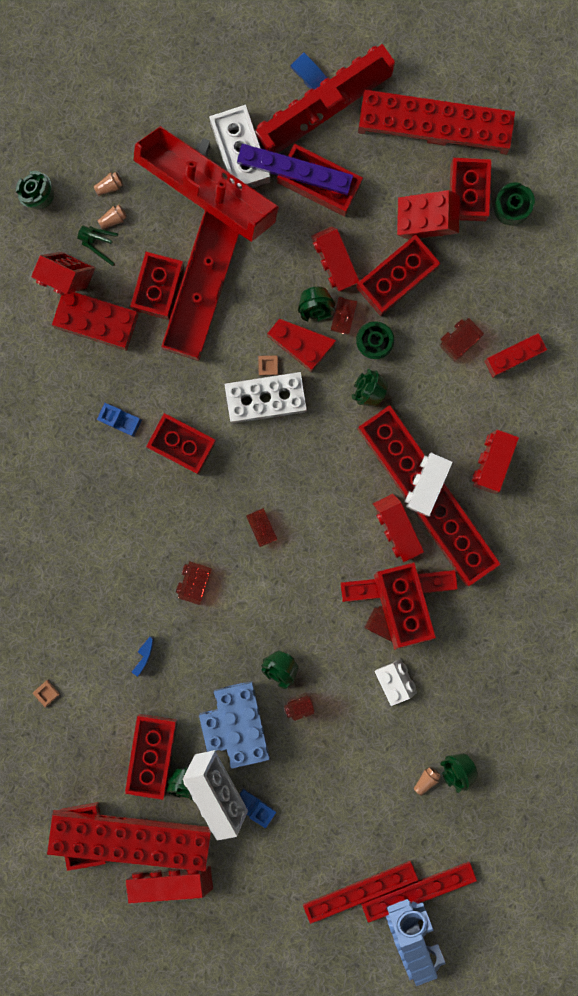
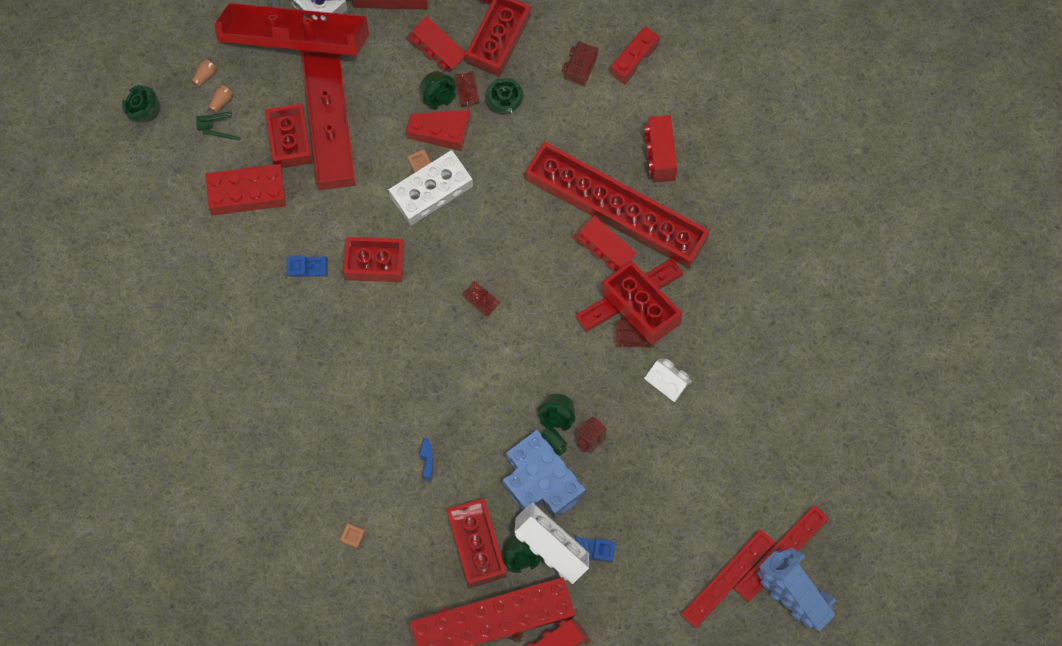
camera: 20 degrees left, 15 degrees down
red brick [31,251,95,295] -> none
clear red brick [176,561,212,605] -> none
dark green cone [351,369,388,407] -> none
white brick [405,453,452,517] -> none
nougat cone [414,767,441,796] -> none
dark green cone [440,753,478,793] -> none
none -> dark green brick [541,427,568,456]

